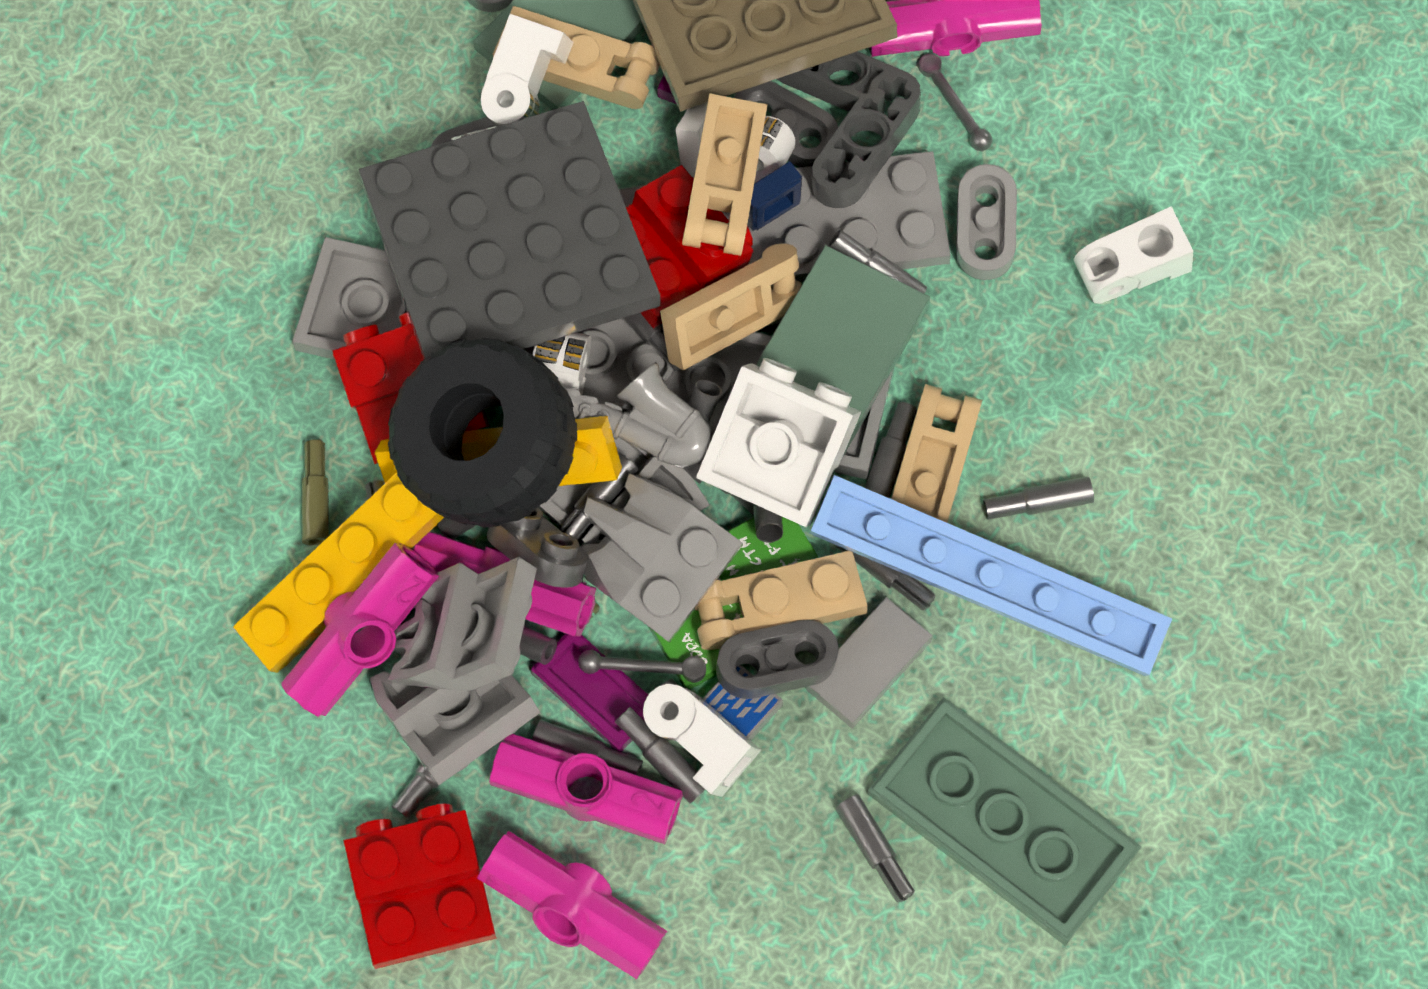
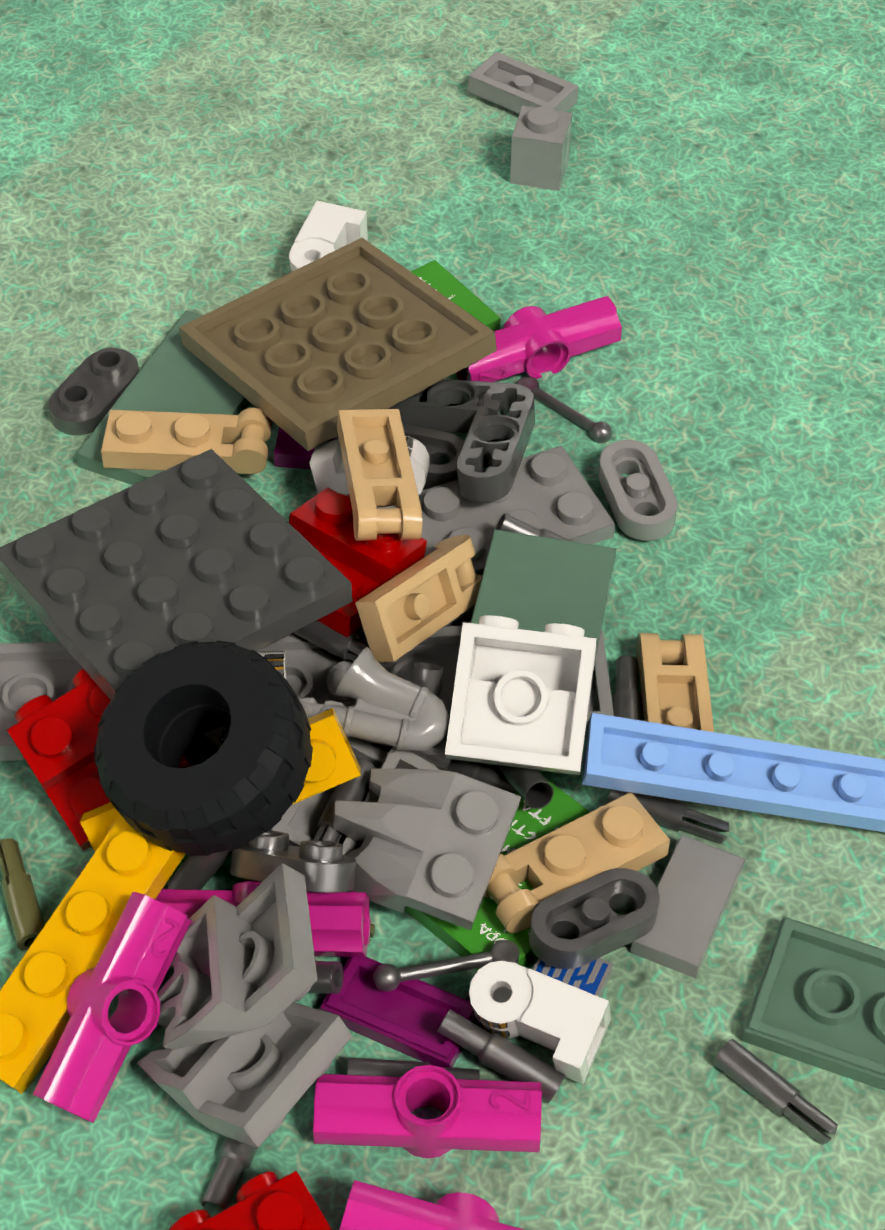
camera: 20 degrees left, 20 degrees down
white leg [480,14,574,126] -> none
dark blue tile [747,161,802,231] -> none
flat silver pin [983,476,1094,520] -> none
white leg [1074,206,1193,304] -> none

